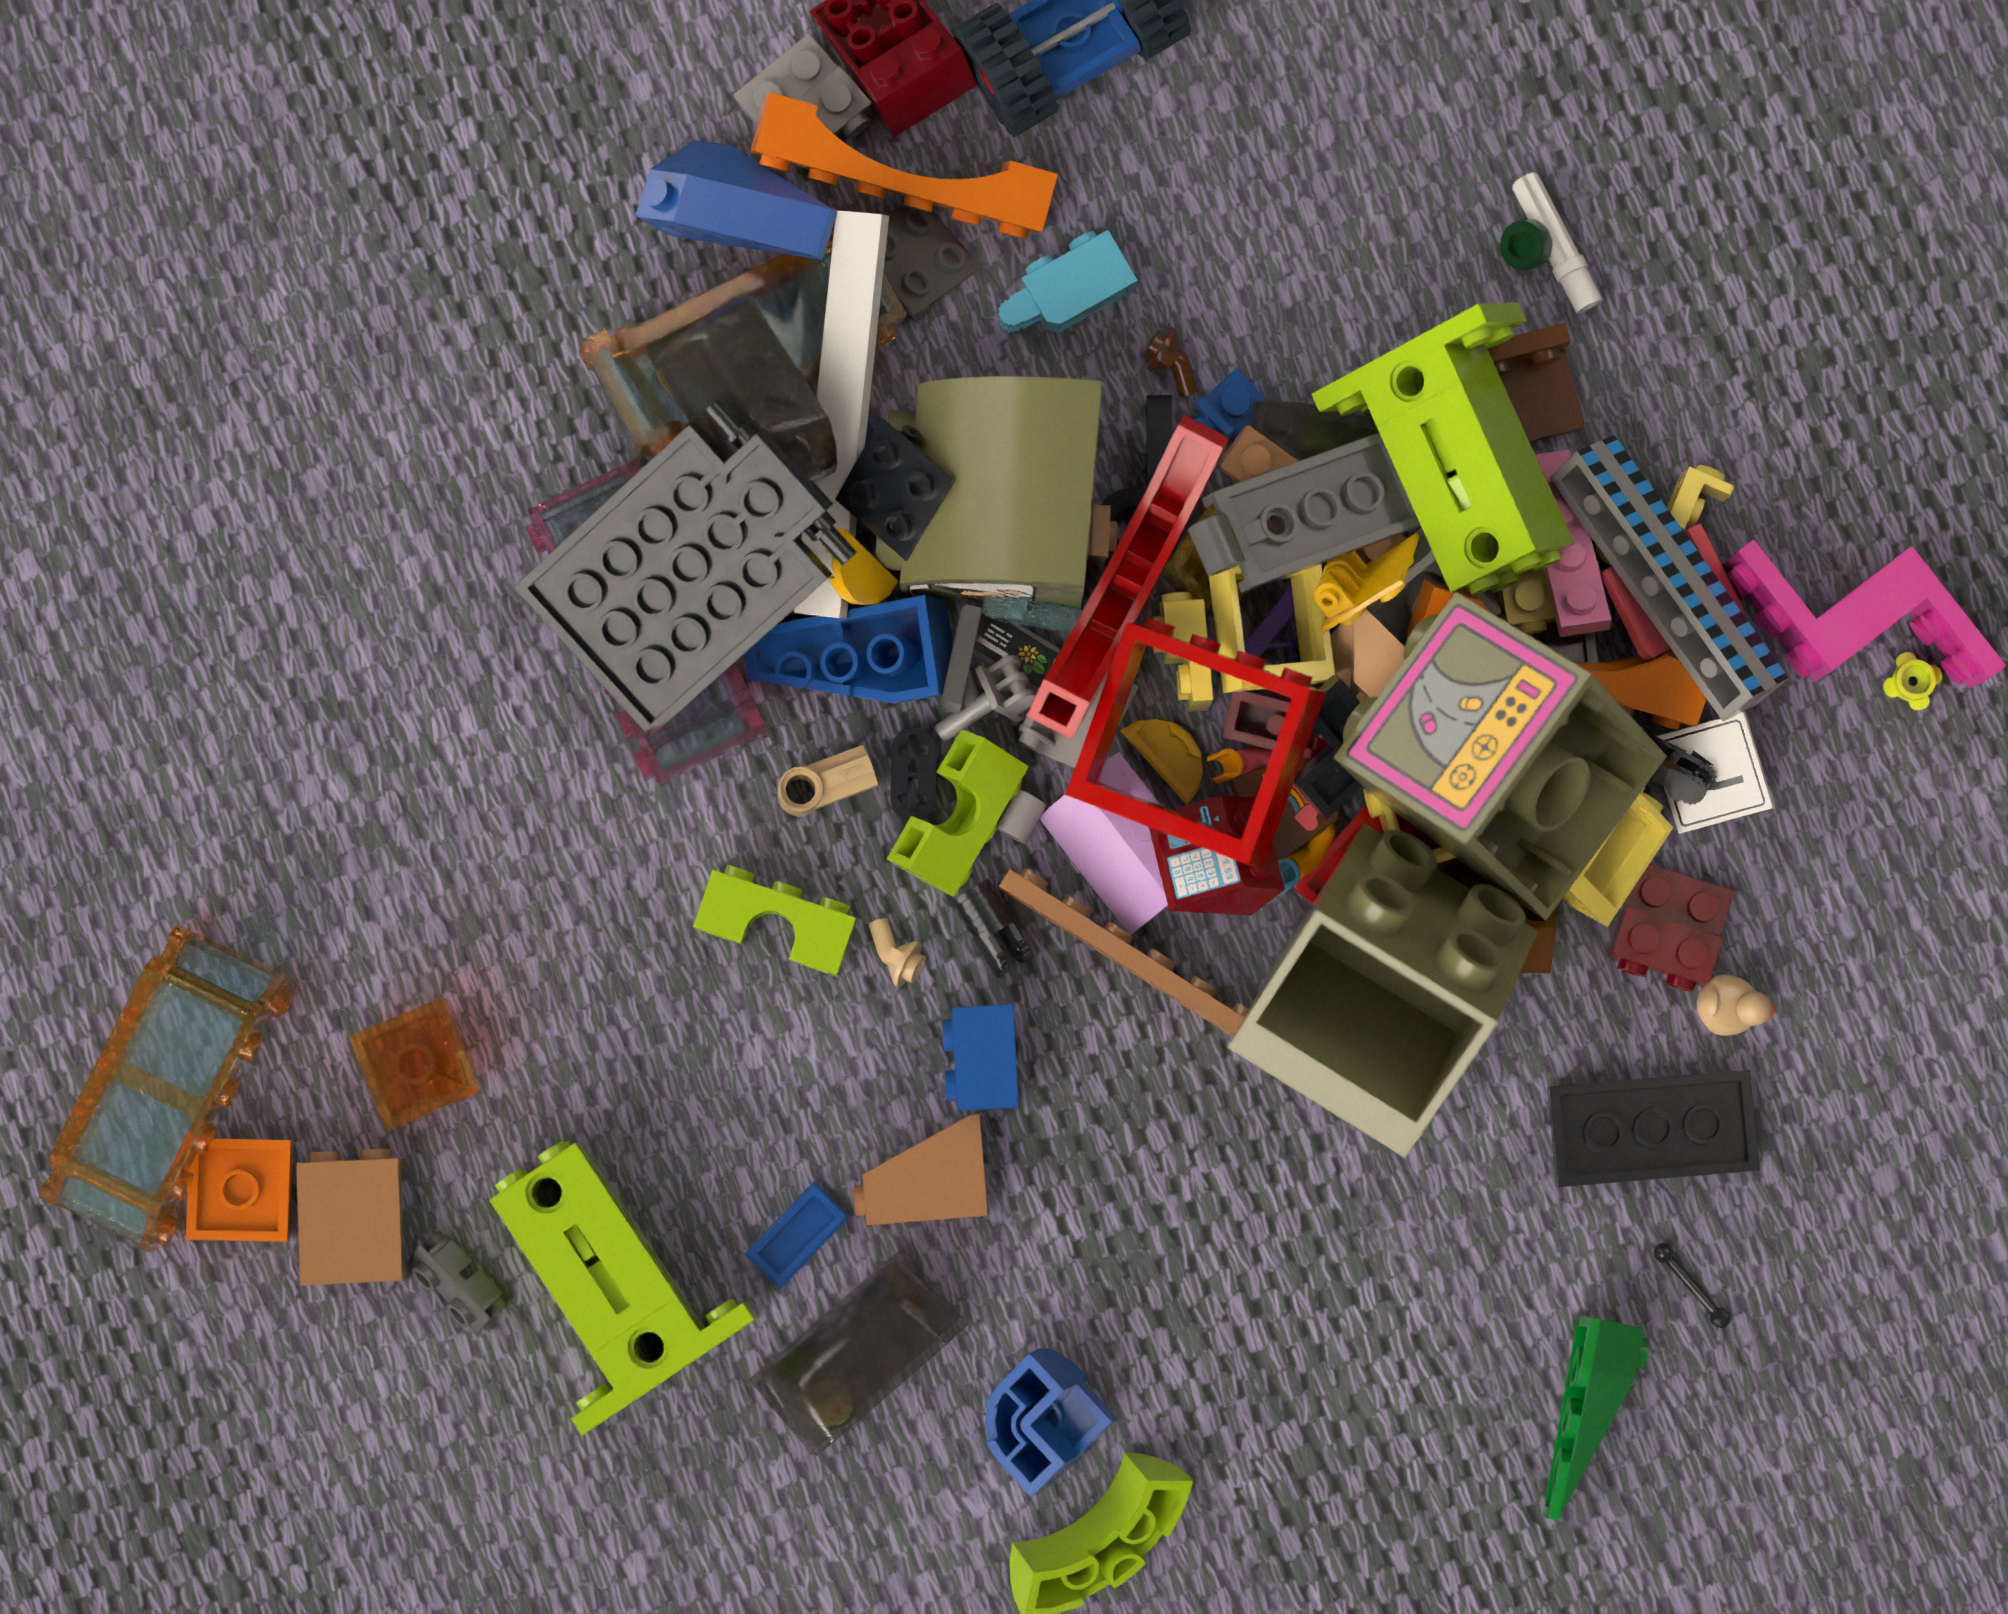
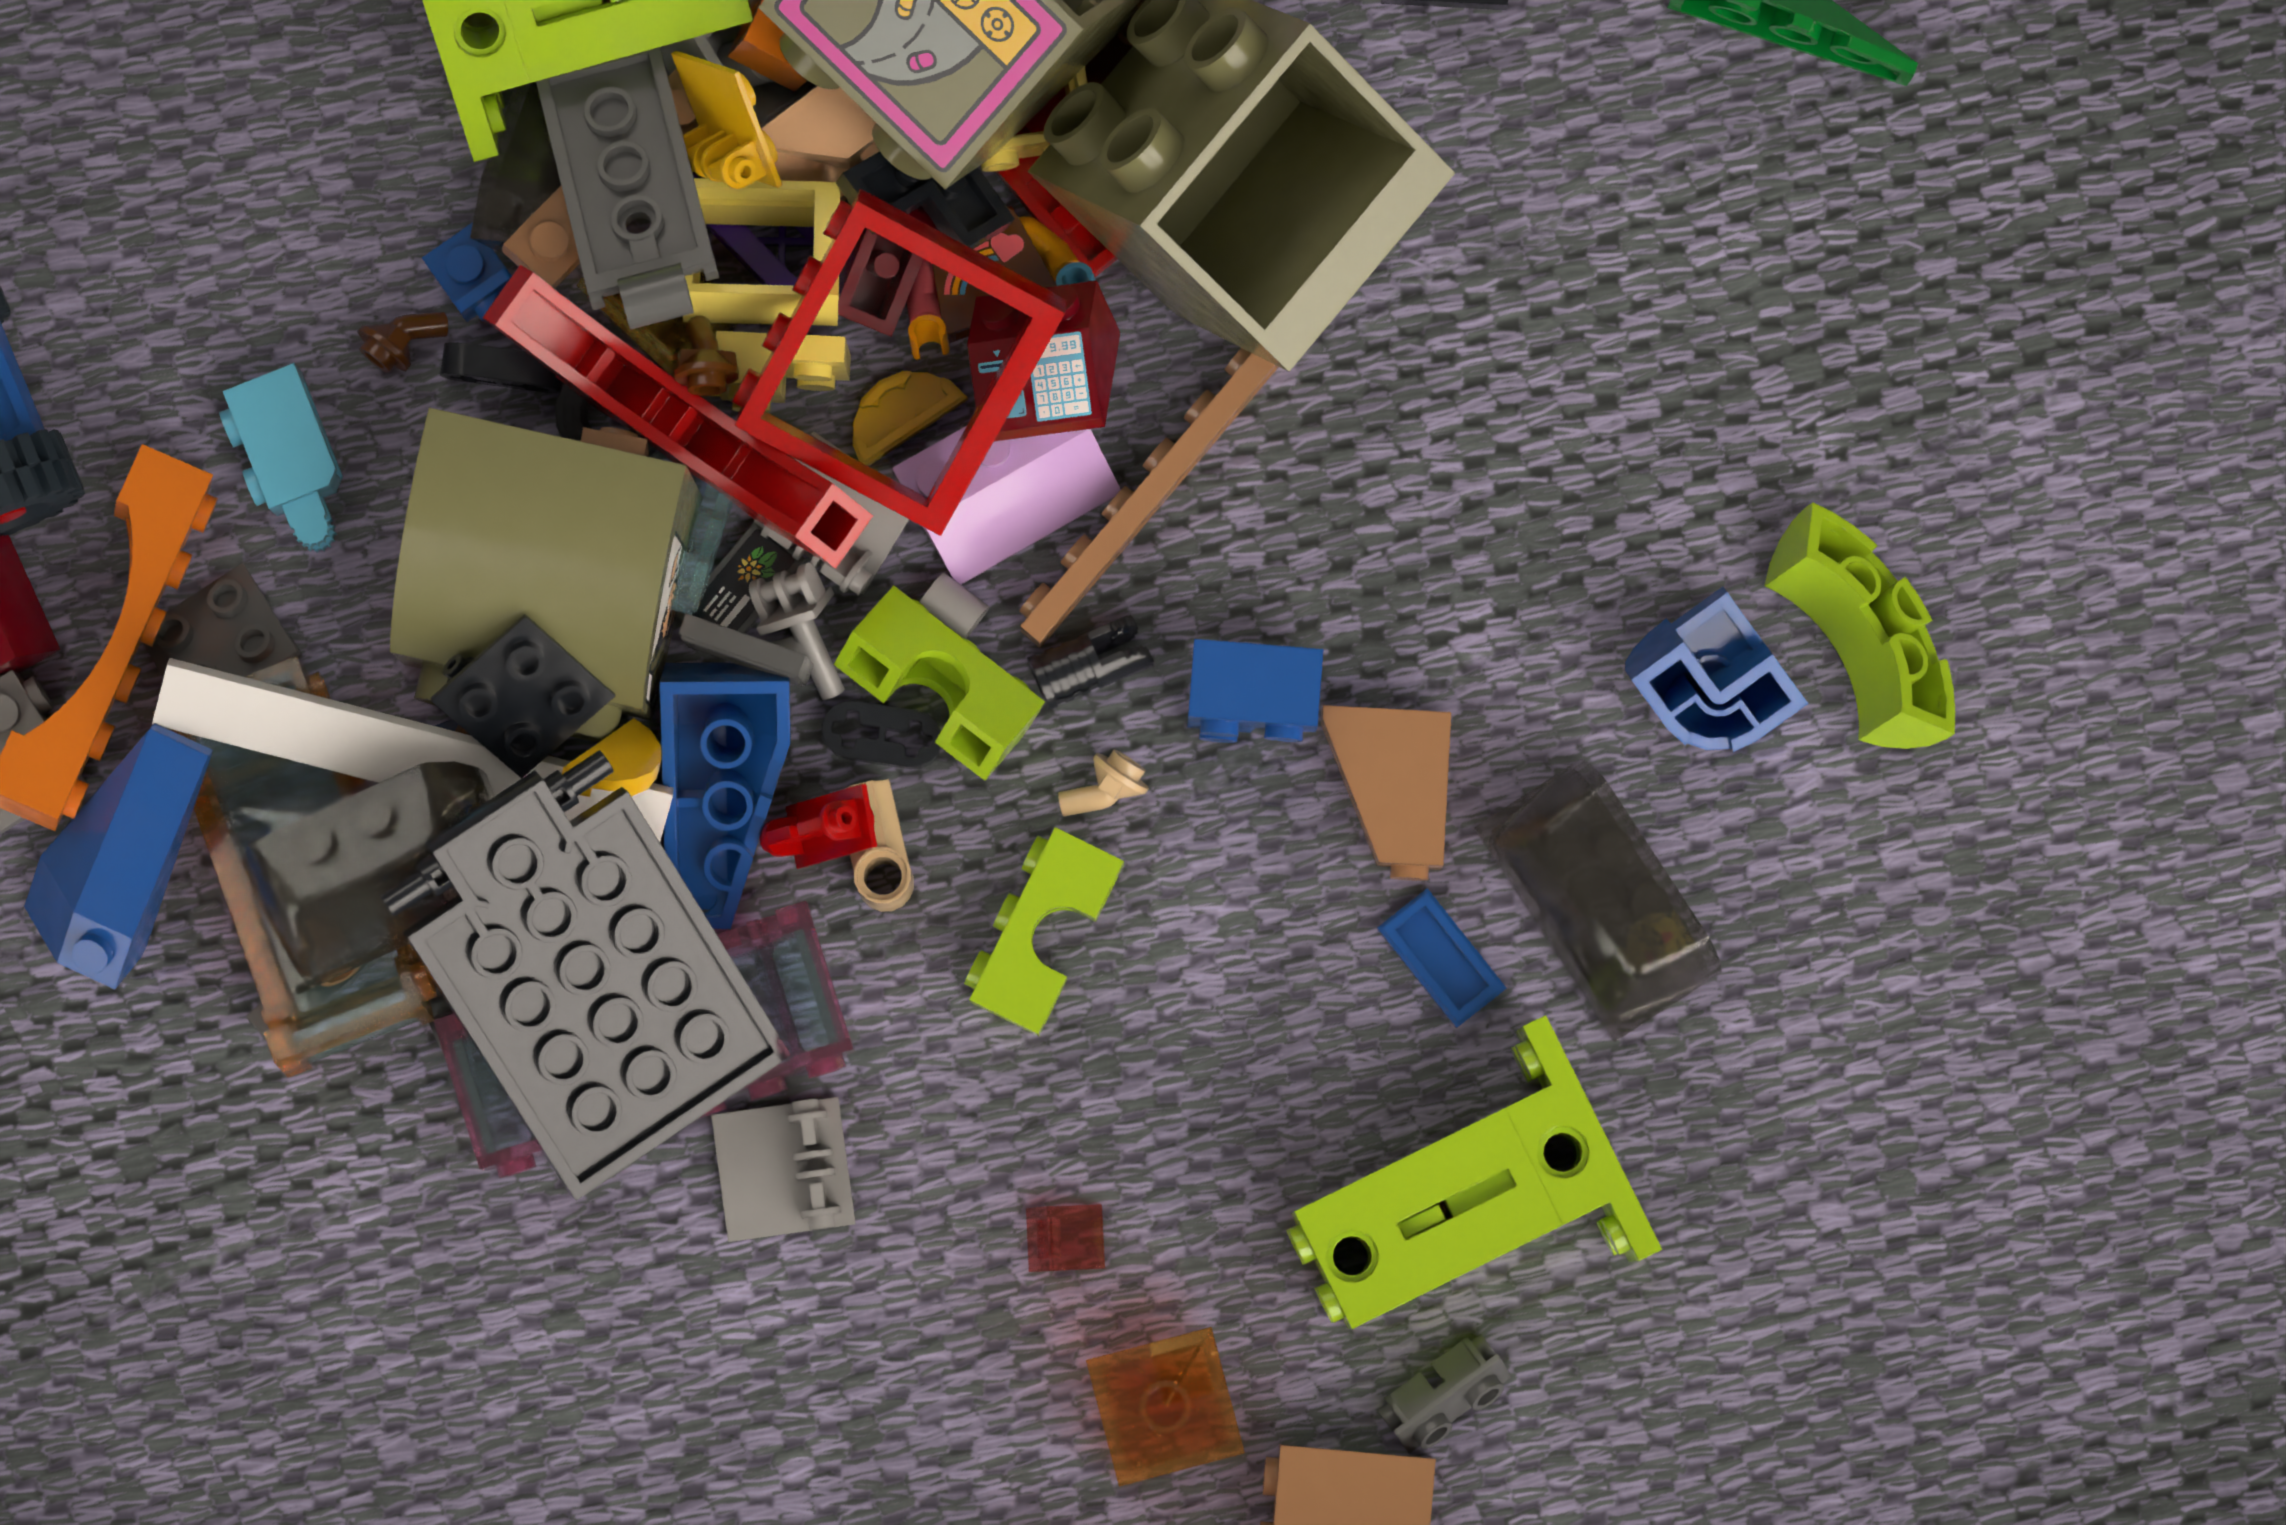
camera: 80 degrees left, 0 degrees up
none -> reddish brown plate [675,316,739,396]
none -> light grey hinge [711,1097,856,1242]
none -> red hinge [759,783,877,869]
none -> clear red slope [1026,1204,1105,1272]

